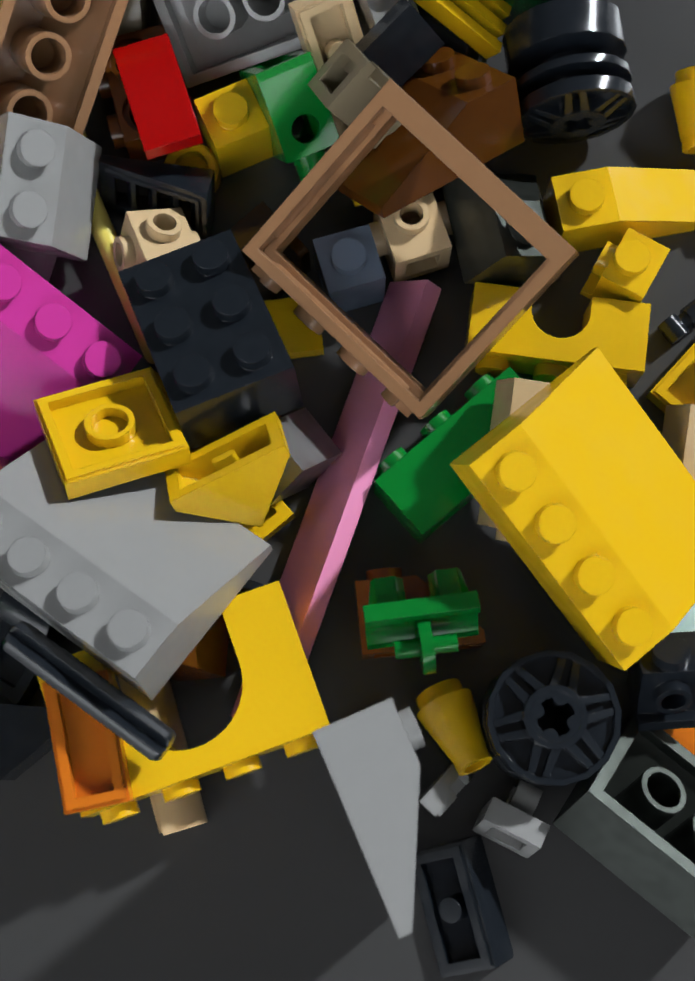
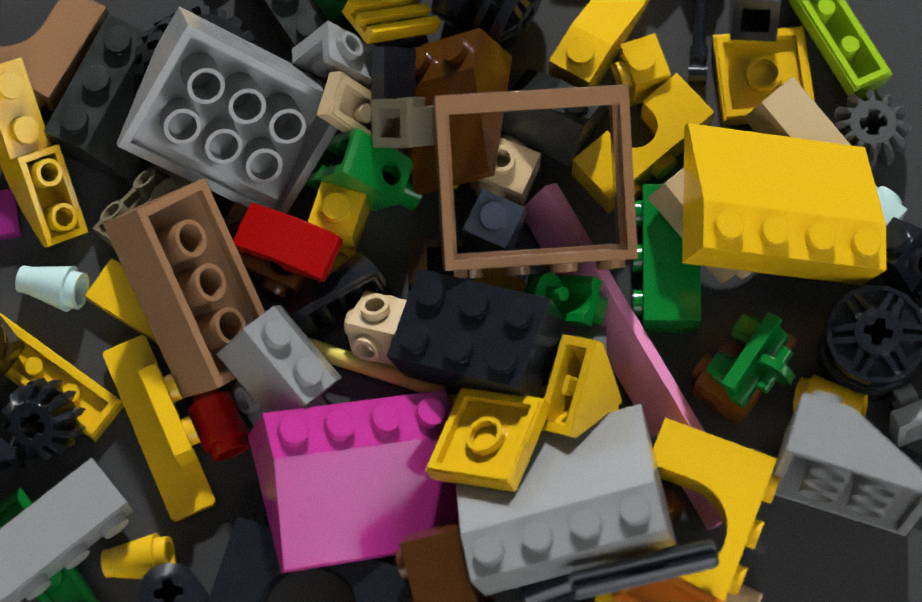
camera: 45 degrees left, 5 degrees down
none -> green hips [524,272,608,326]

